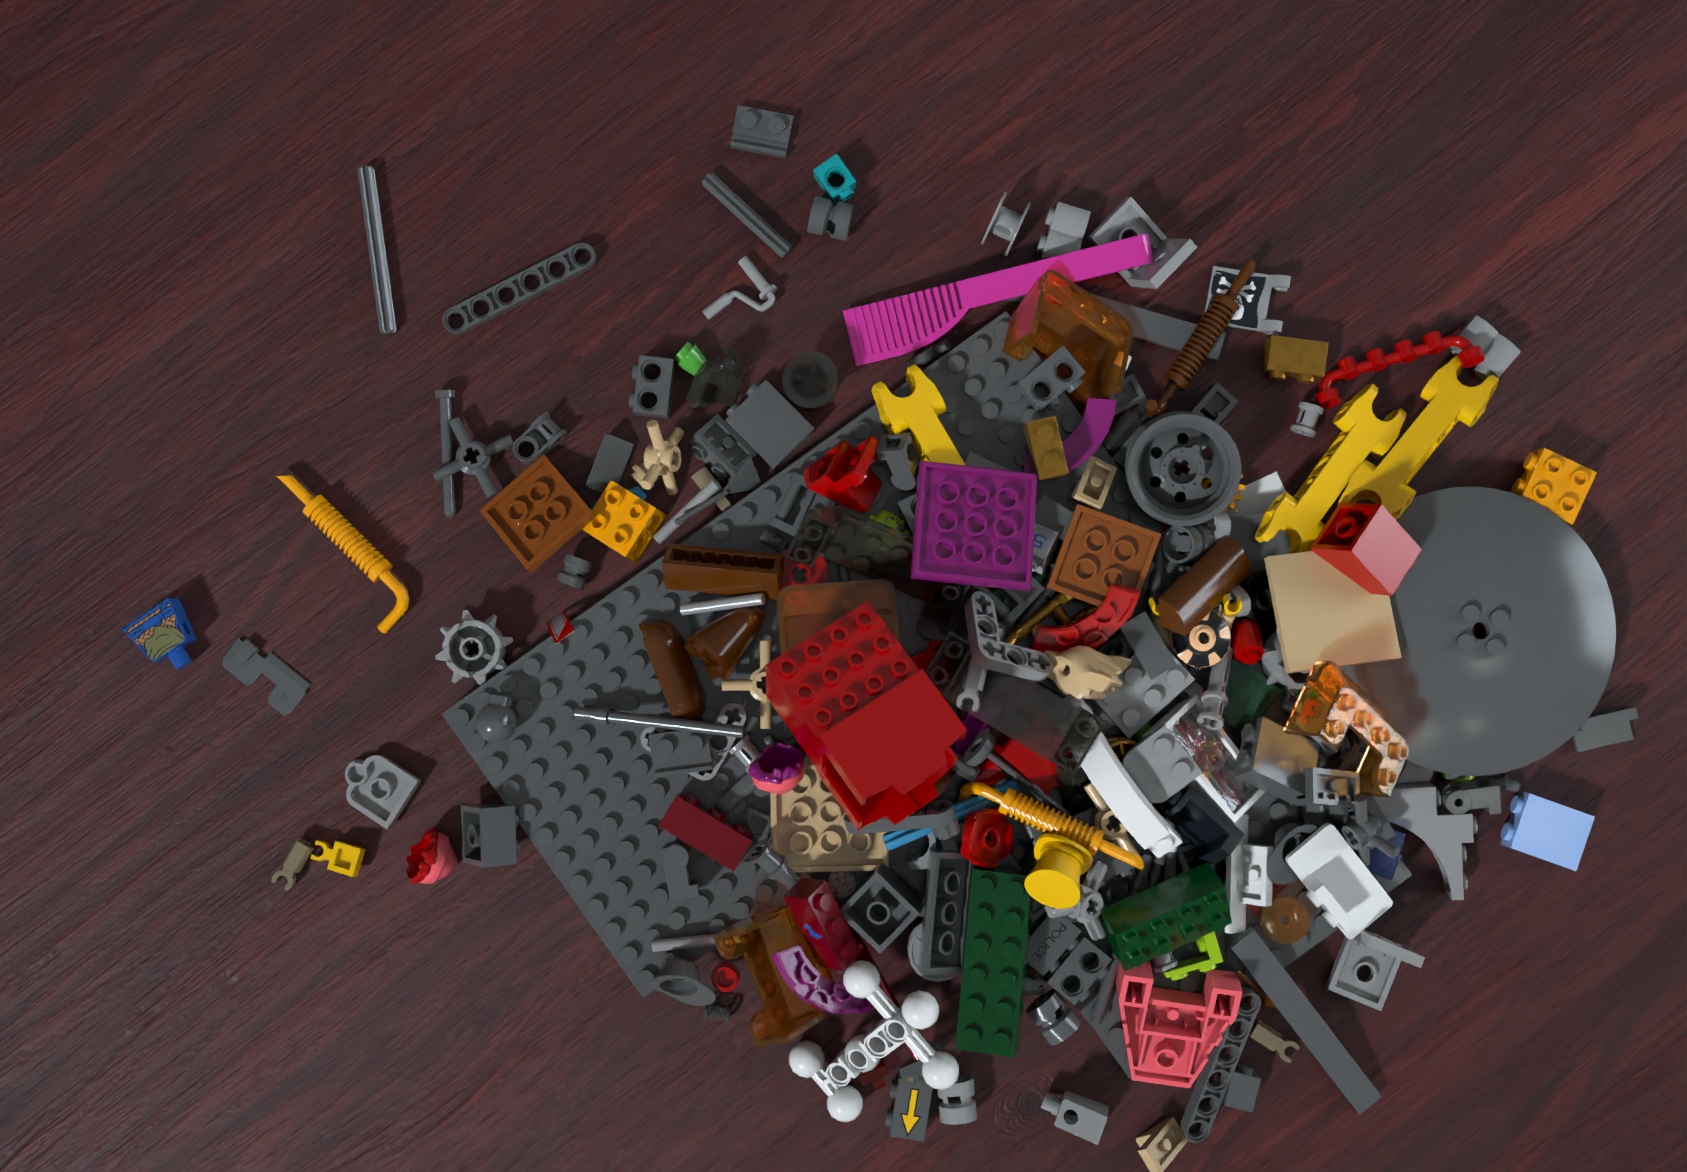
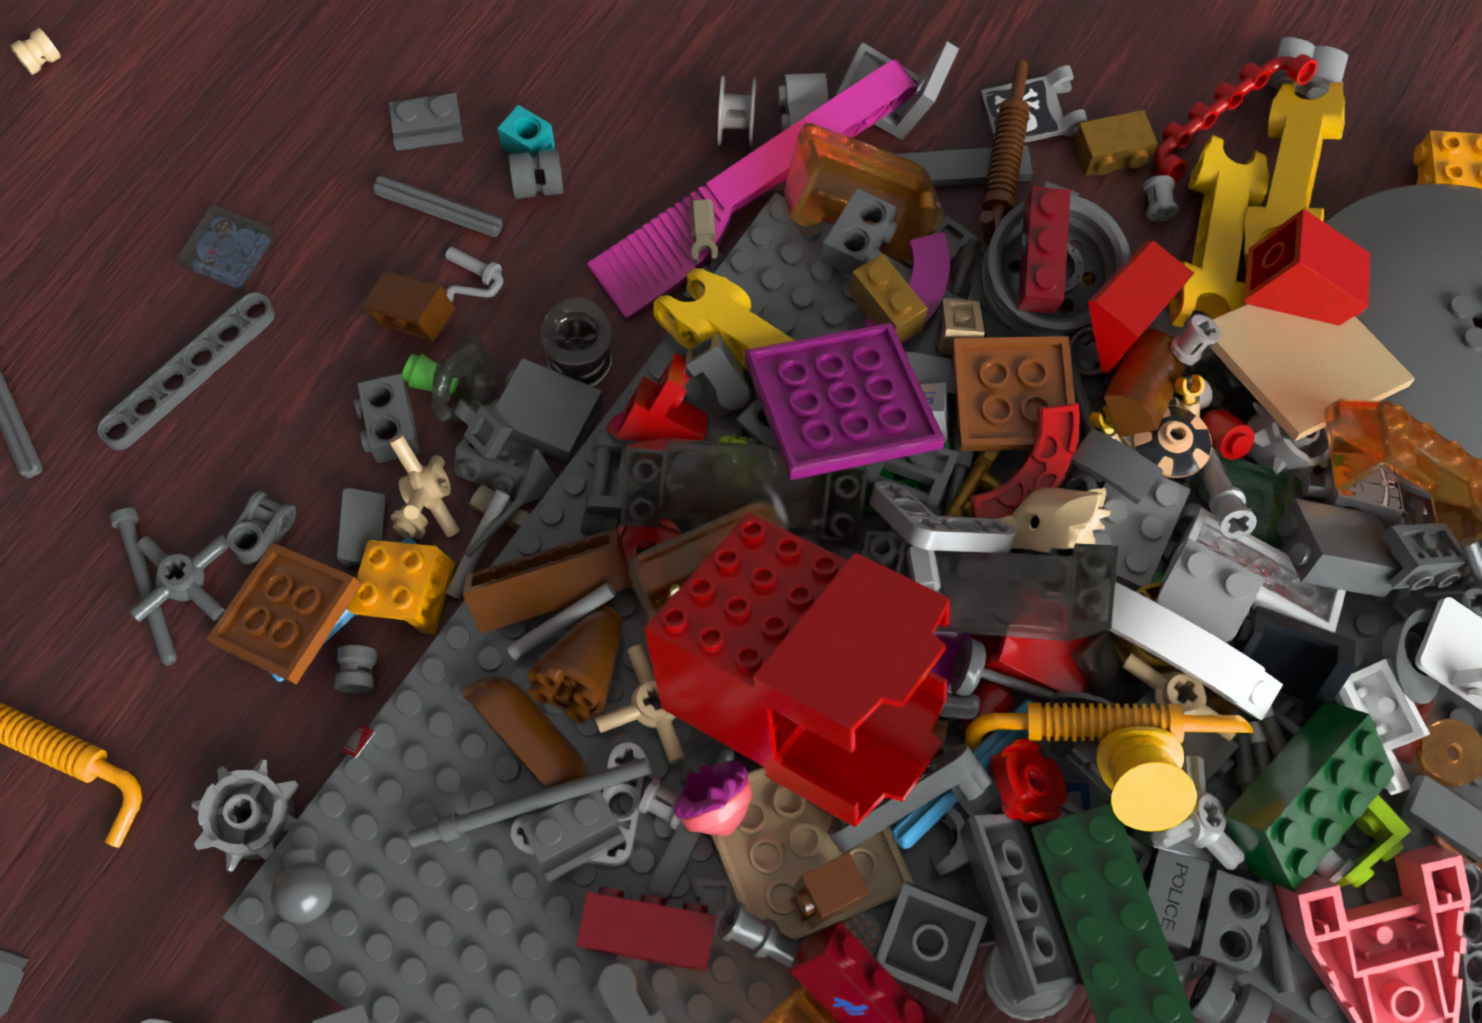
camera: 20 degrees left, 20 degrees down
none -> clear smoke tile [176,204,276,290]
none -> reddish brown brick [362,271,455,342]
none -> dark grey plate [454,399,513,459]
none -> dark tan bar [689,199,719,265]
none -> reddish brown brick [790,852,870,930]
none -> dark red brick [1017,186,1071,314]
none -> red slope [1088,240,1194,373]
none -> light grey bush [1170,314,1221,365]

